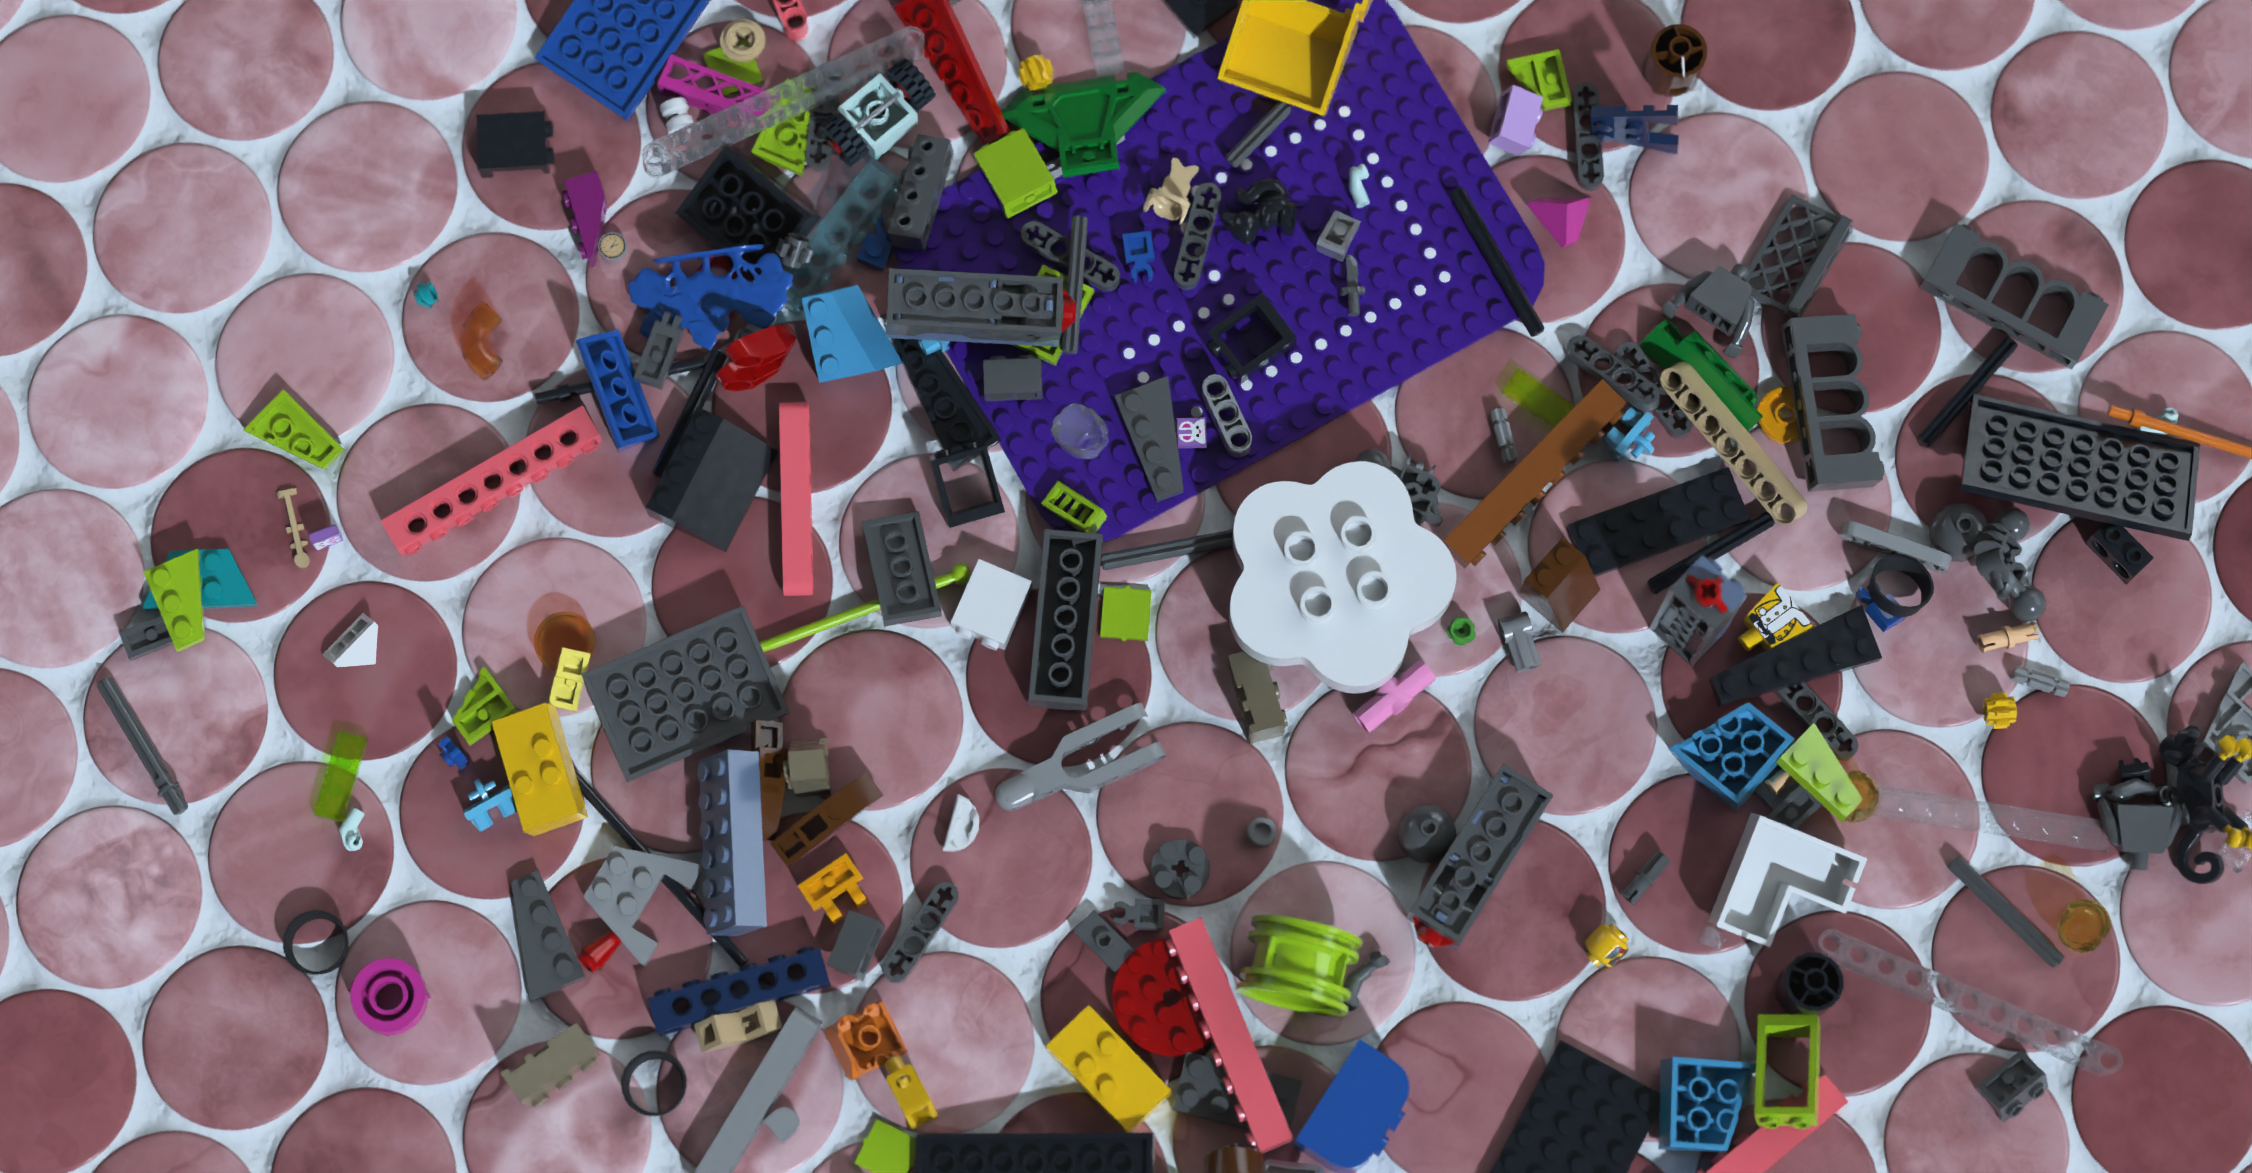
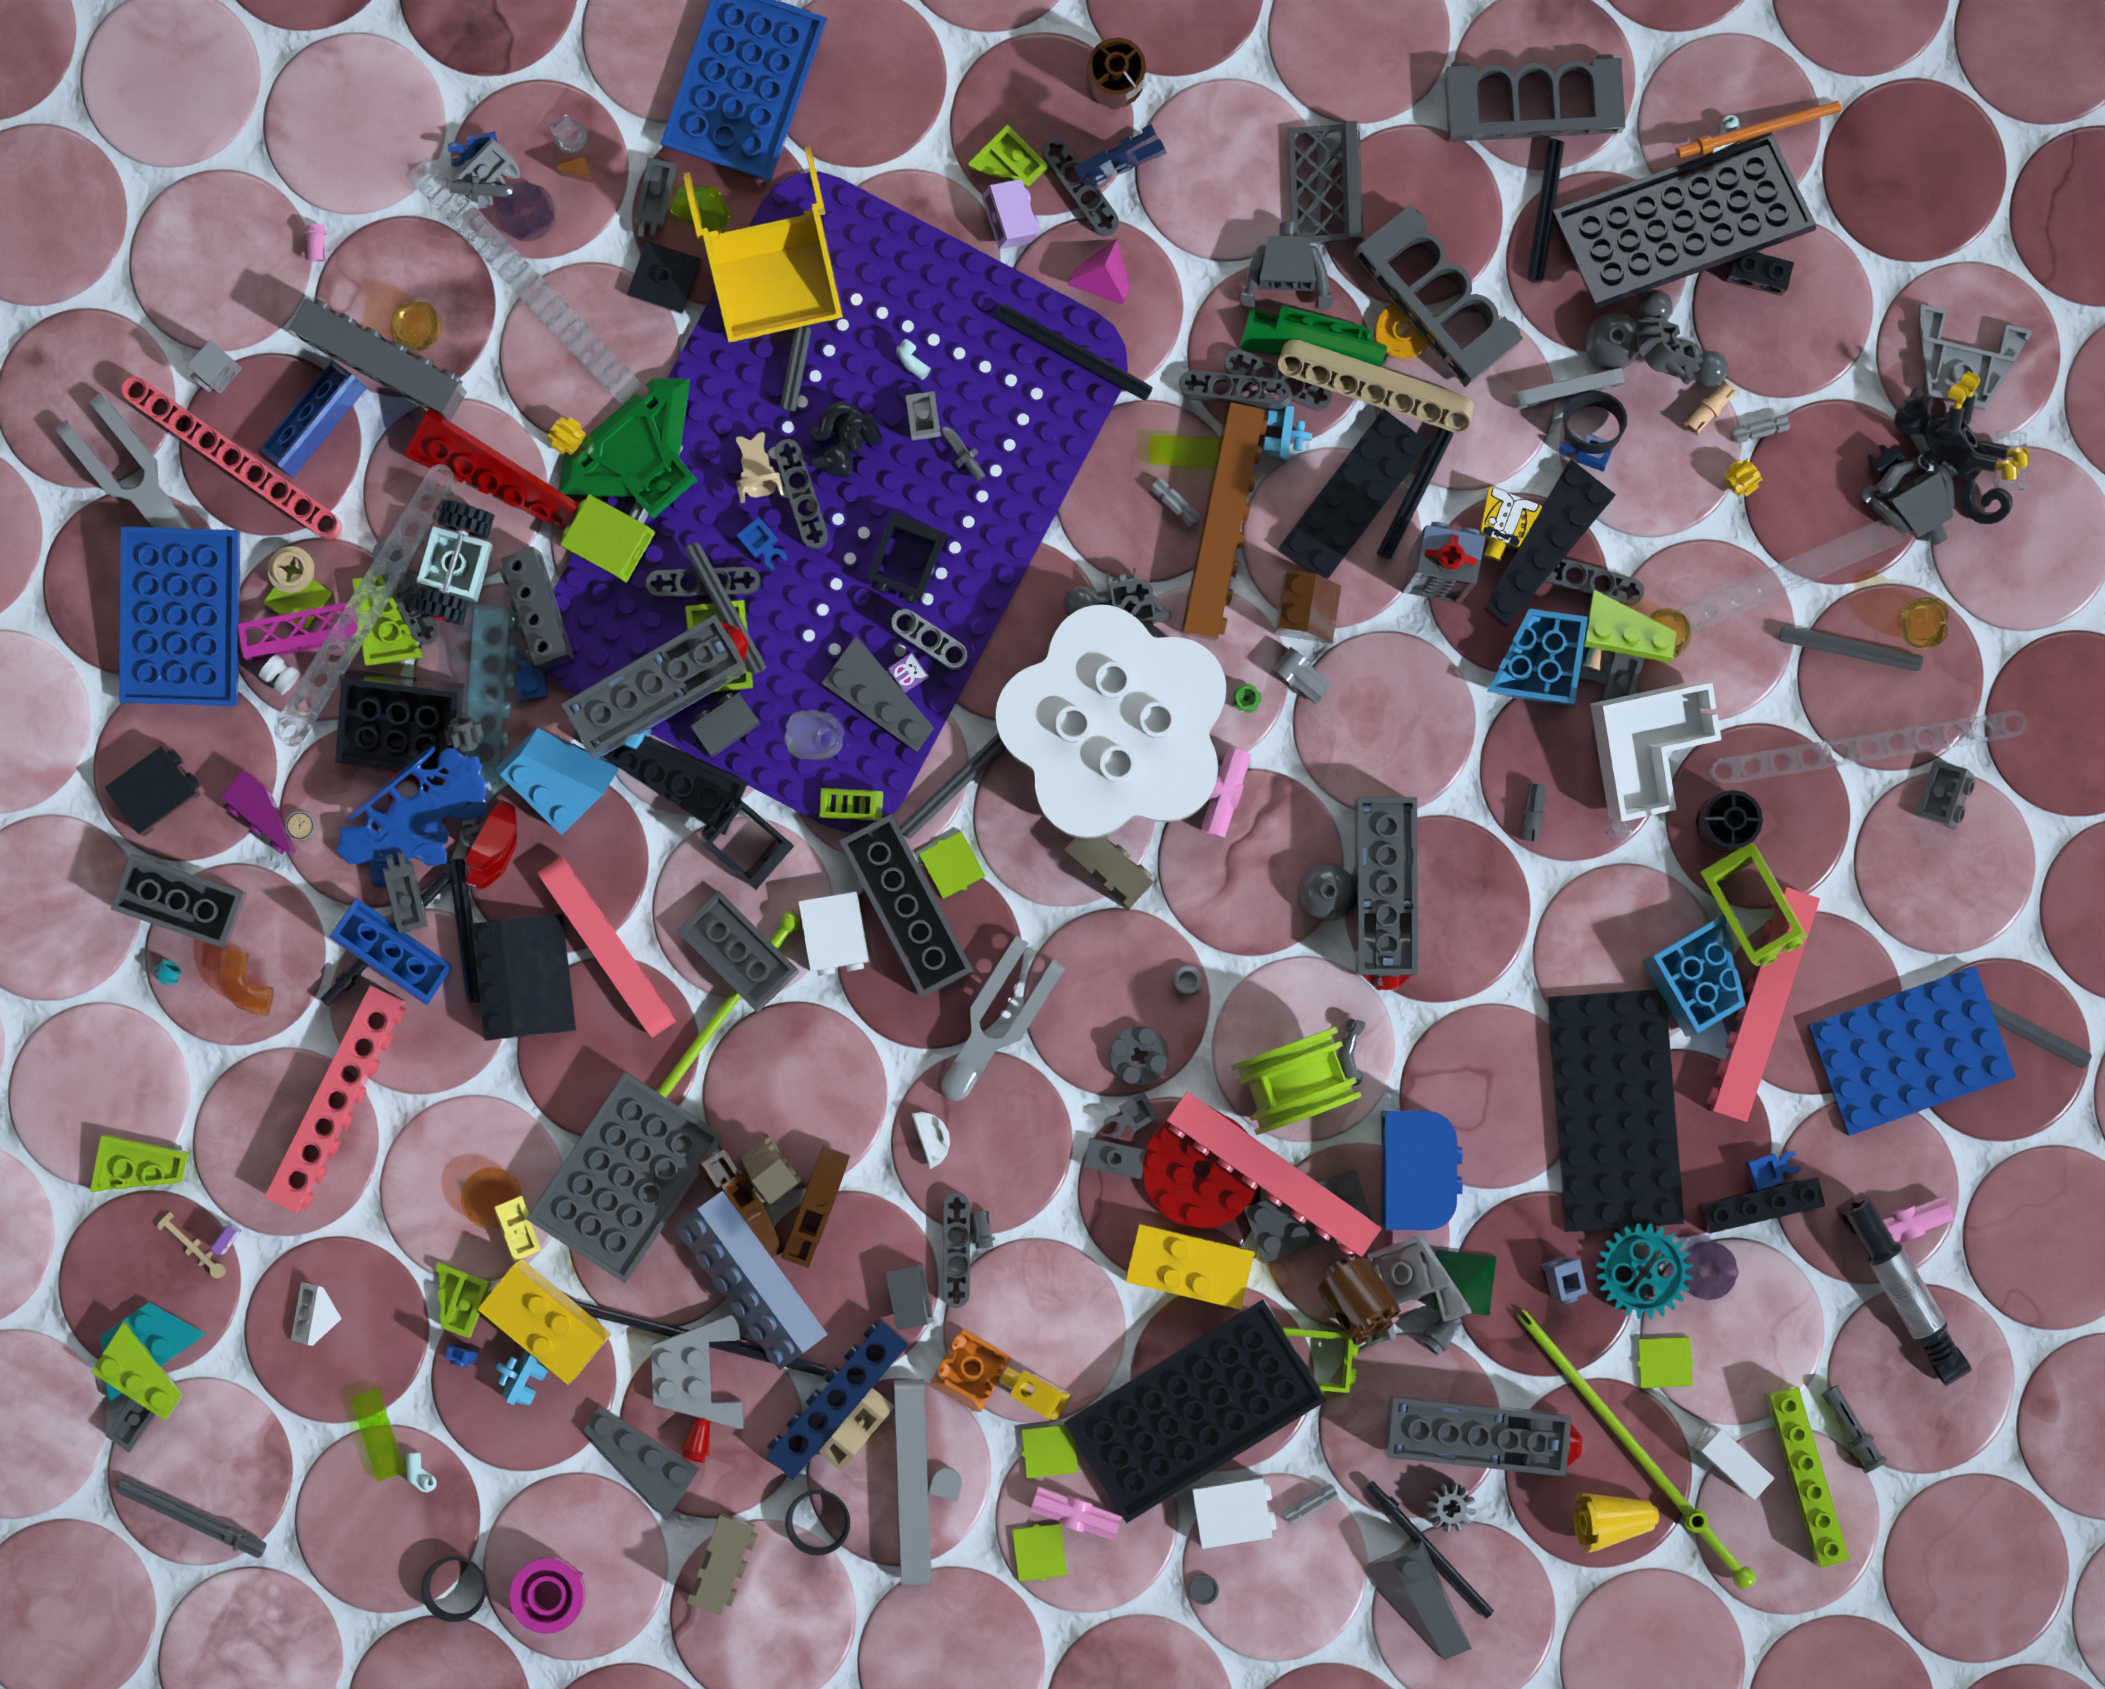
camera: 30 degrees left, 10 degrees up
light orange plate [797,853,868,925] -> none
yellow head [1585,923,1629,967] -> none
none -> dark grey brick [111,854,247,949]
none -> dark grey pin [971,1211,995,1249]

